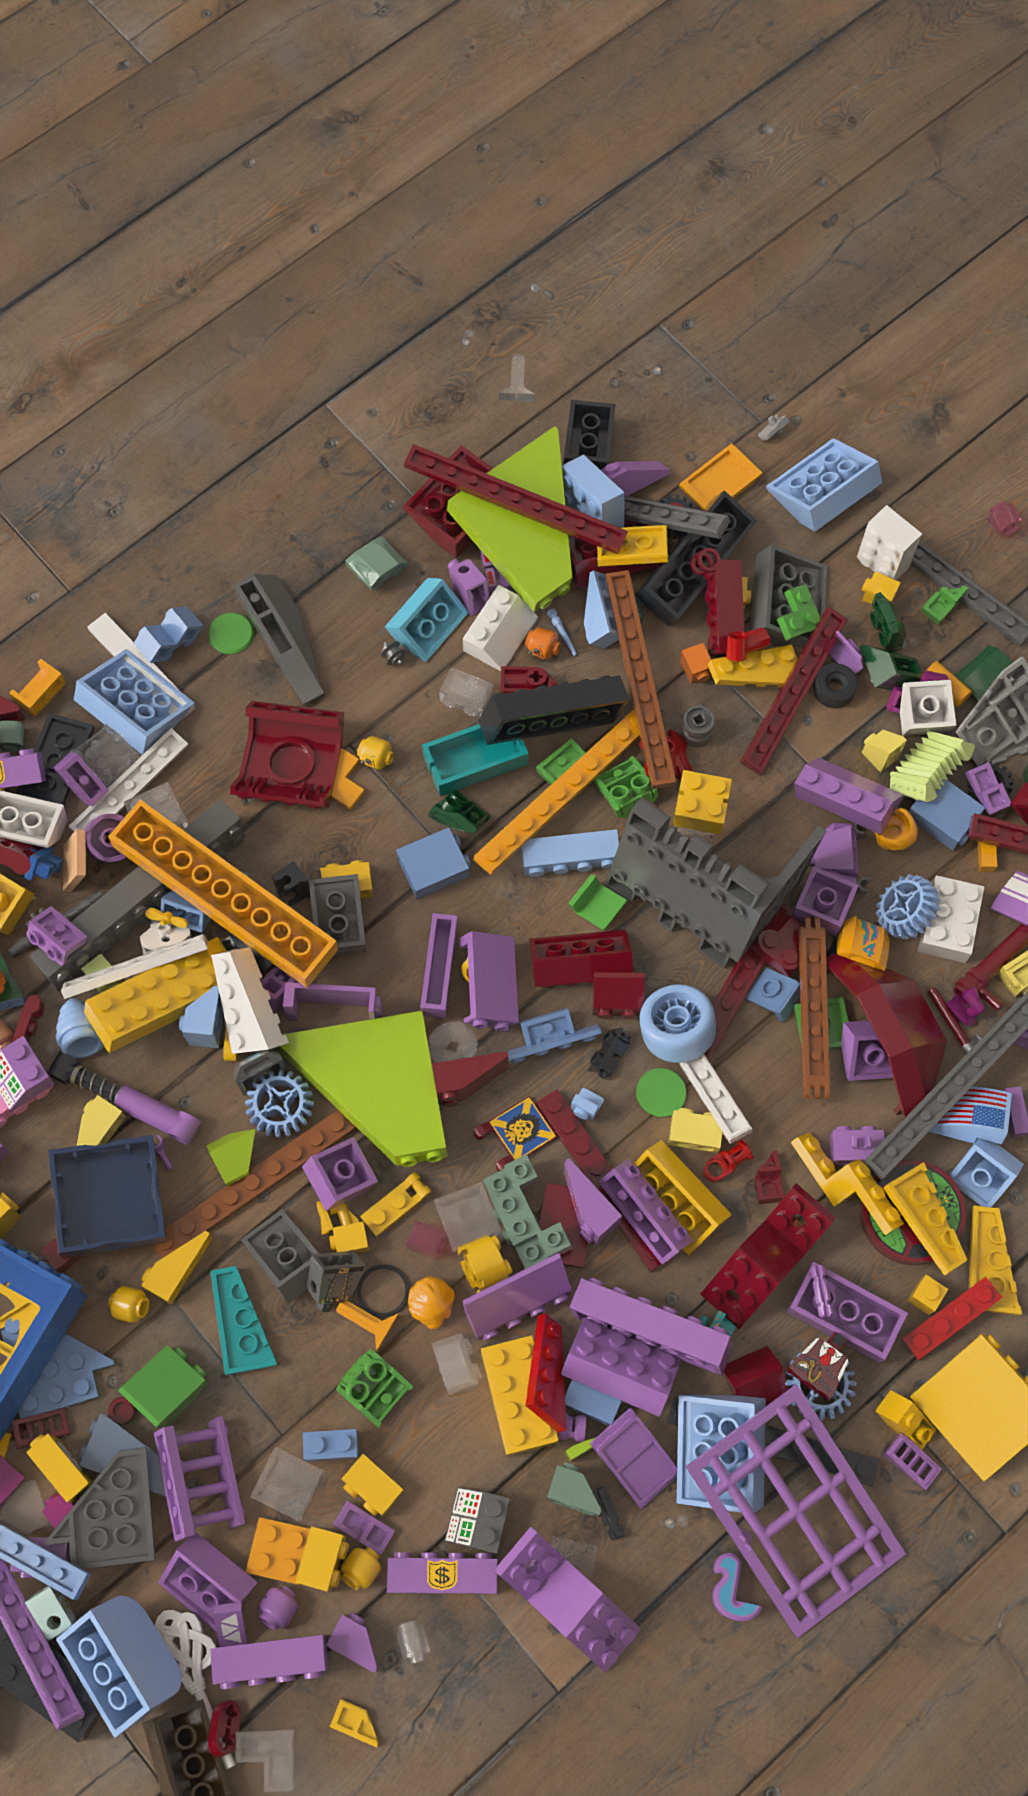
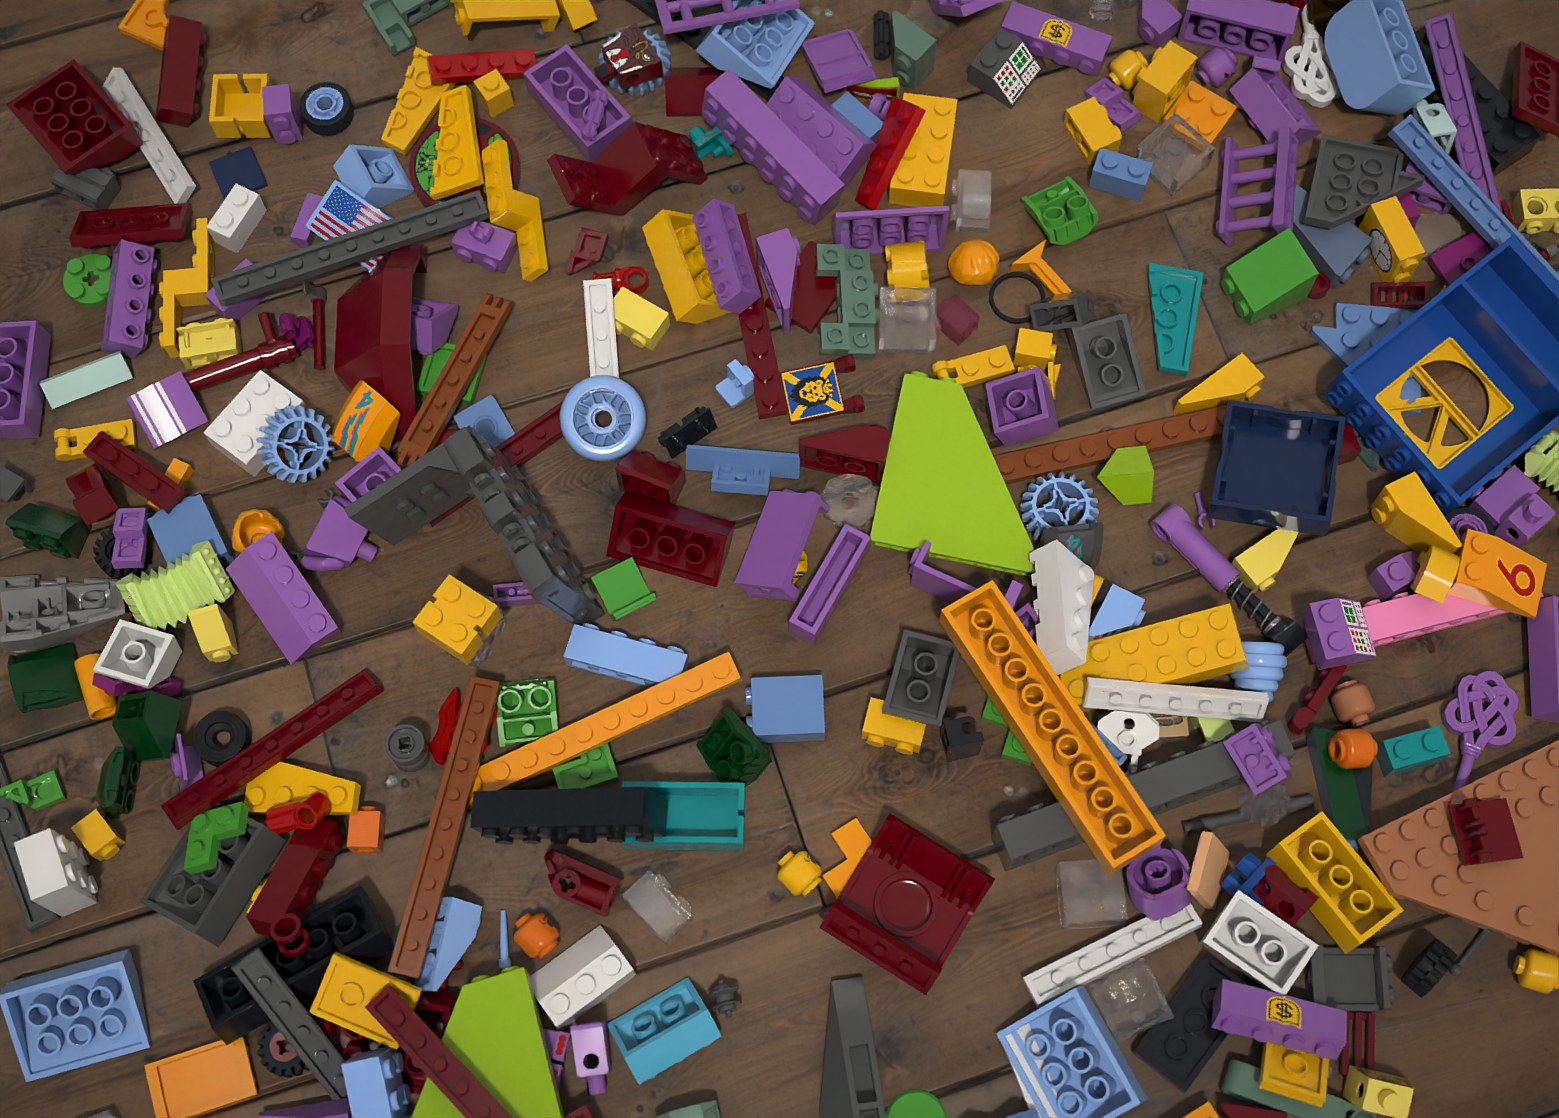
camera: 155 degrees left, 0 degrees up
medium lavender brick [53,752,109,806] -> none
yellow head [108,1286,149,1323] -> none
yellow piece [145,907,189,928] -> none
bright green piece [636,1068,686,1117] -> none

